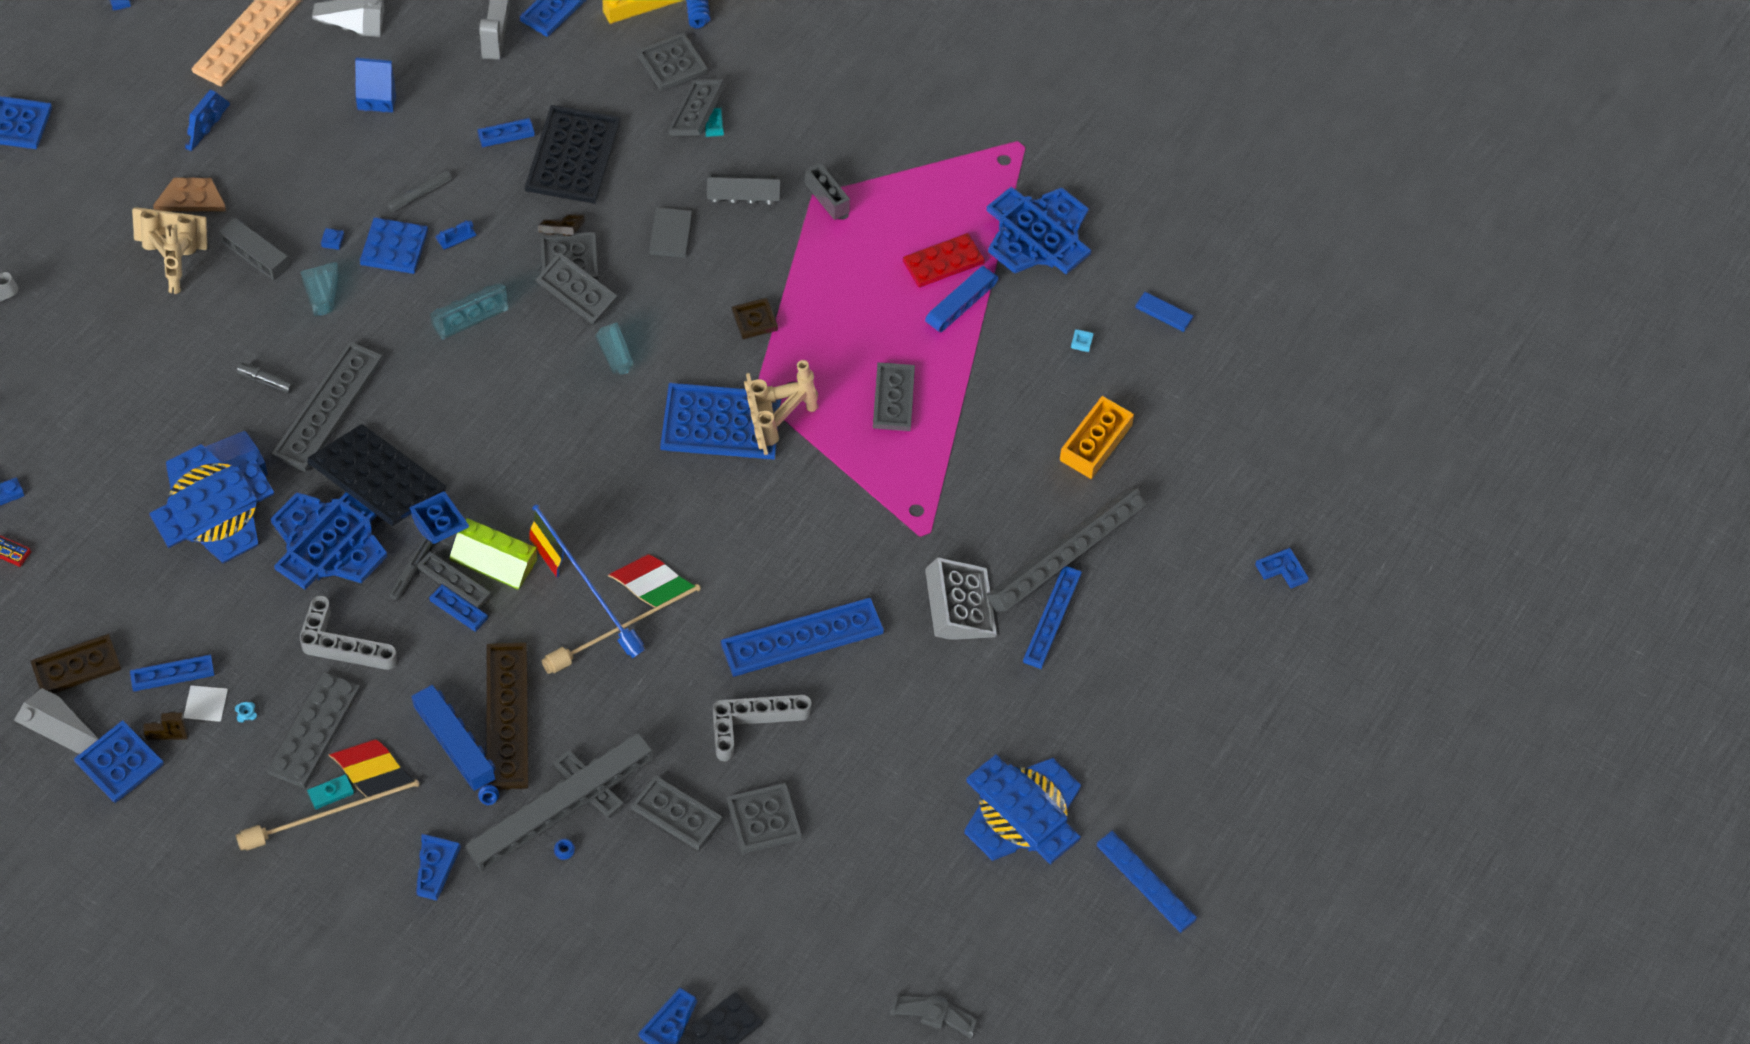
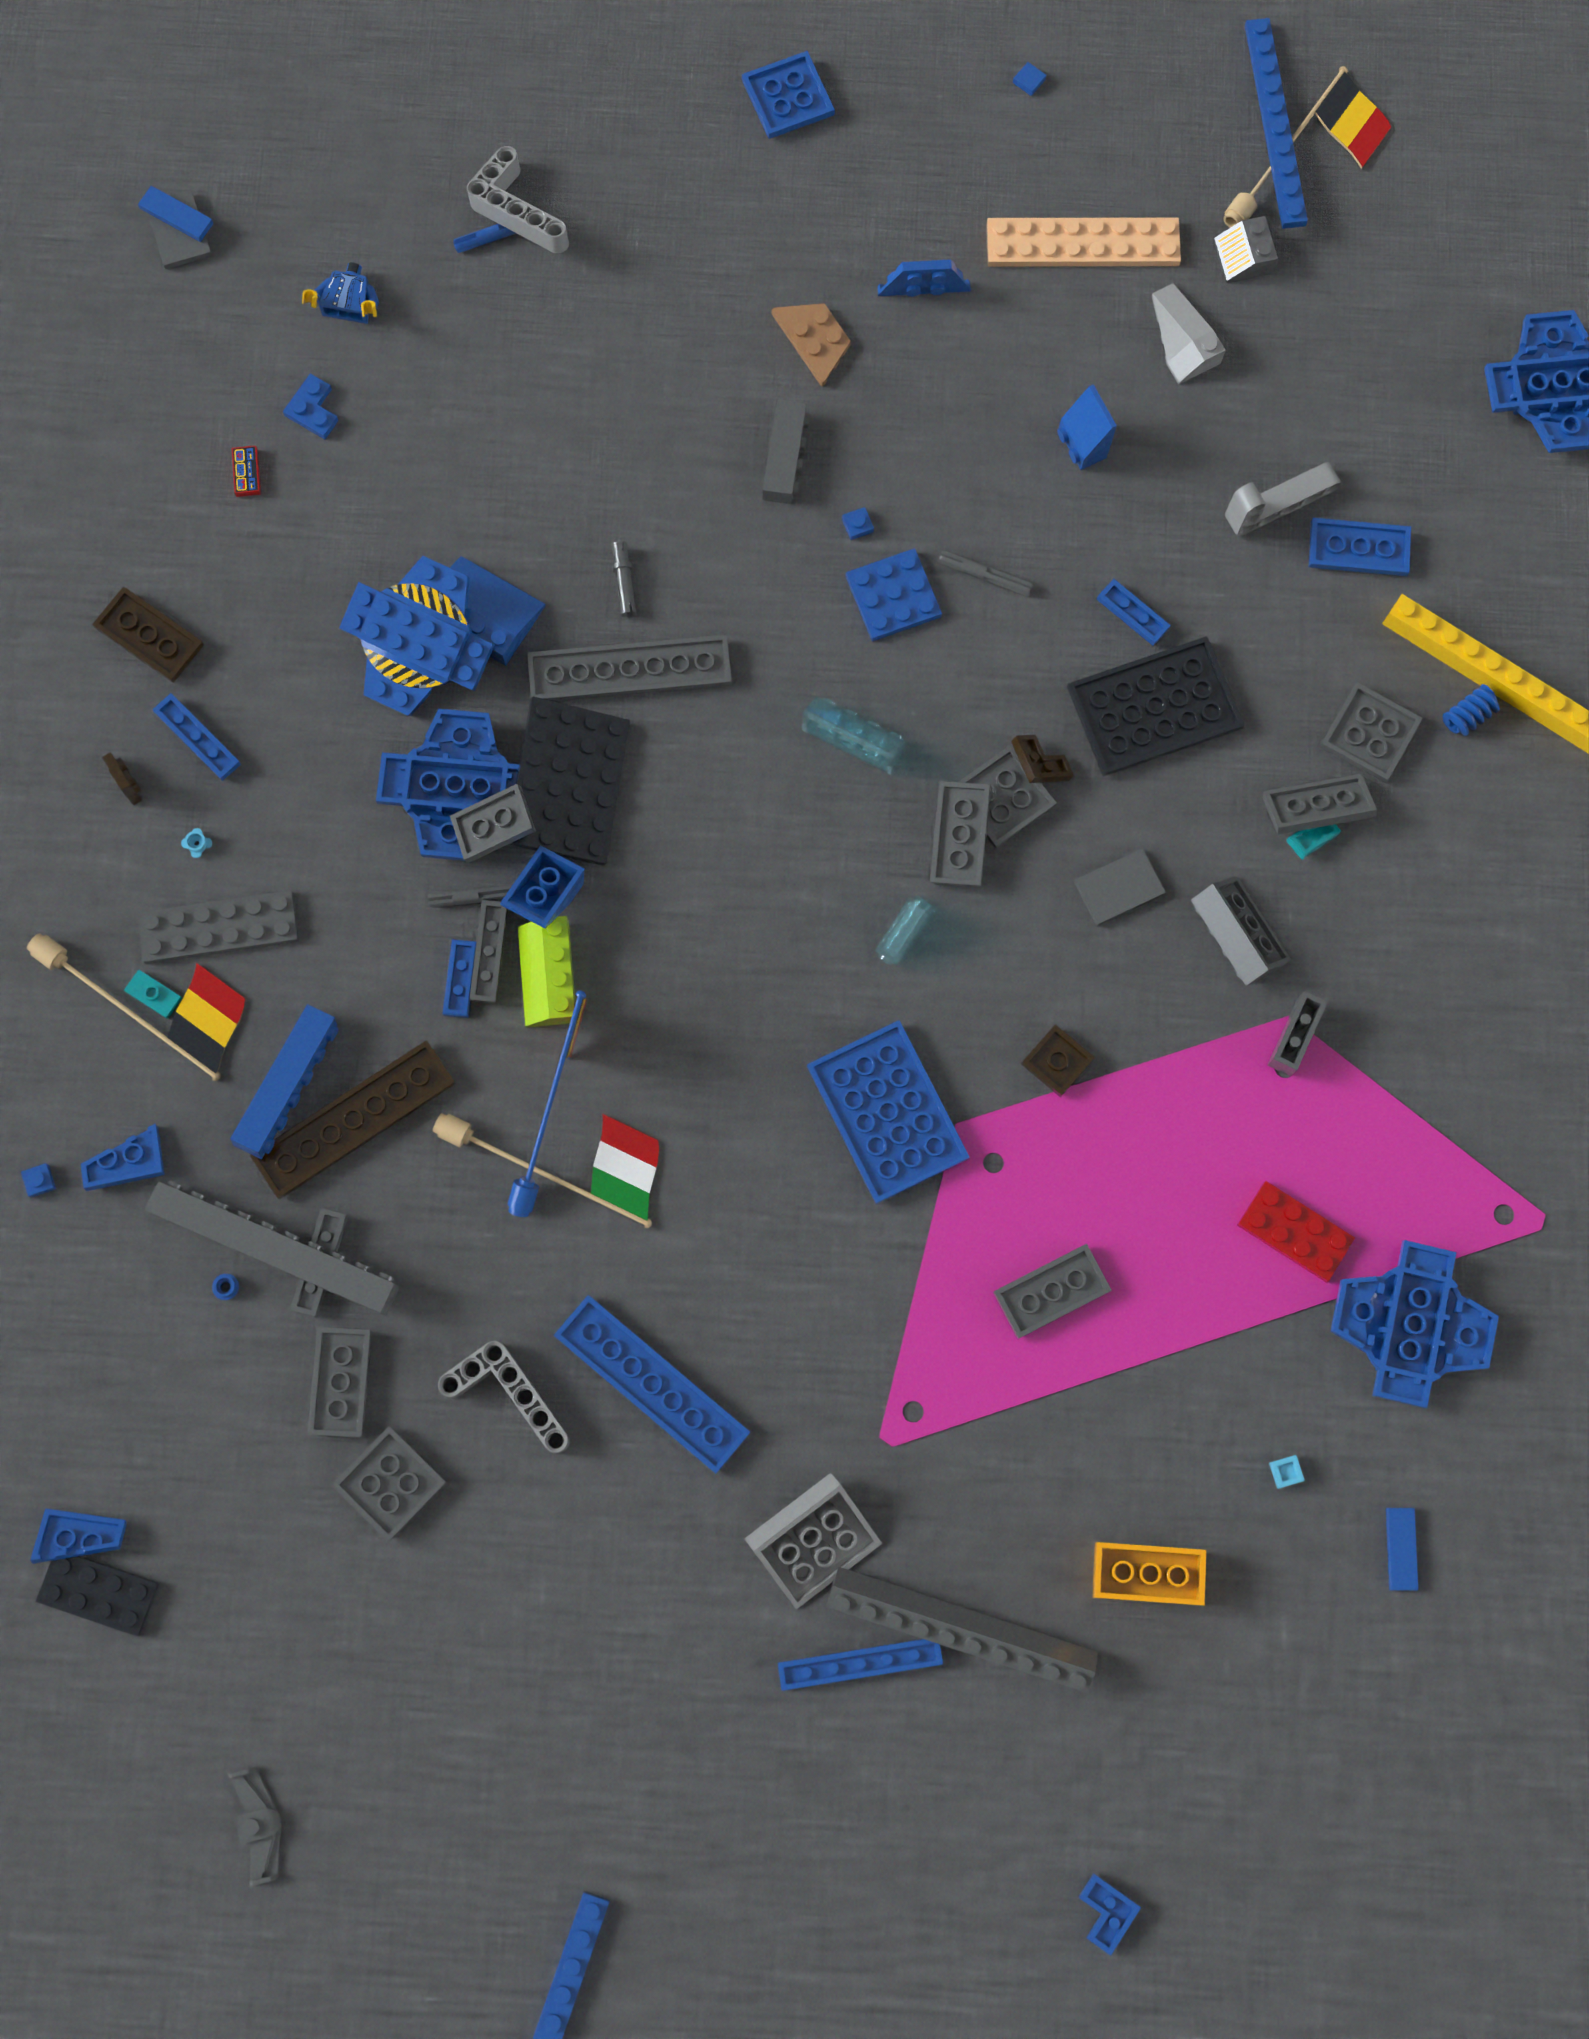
camera: 60 degrees right, 20 degrees up
light grey wedge [14,688,98,754] -> none
blue plate [74,720,164,803] -> none
tan plate [132,207,208,294] -> none
white sticker [184,686,228,721] -> none
clear light blue slope [300,262,339,317] -> none
light grey beam [300,596,397,670] -> none
blue hinge [435,220,477,250] -> none
blue plate [478,785,499,805] -> none
tan plate [744,360,818,455] -> none
blue beam [925,266,998,333] -> none
blue plate [964,755,1081,864] -> none
none -> blue plate [21,1163,56,1198]
none -> dark grey plate [450,784,536,863]

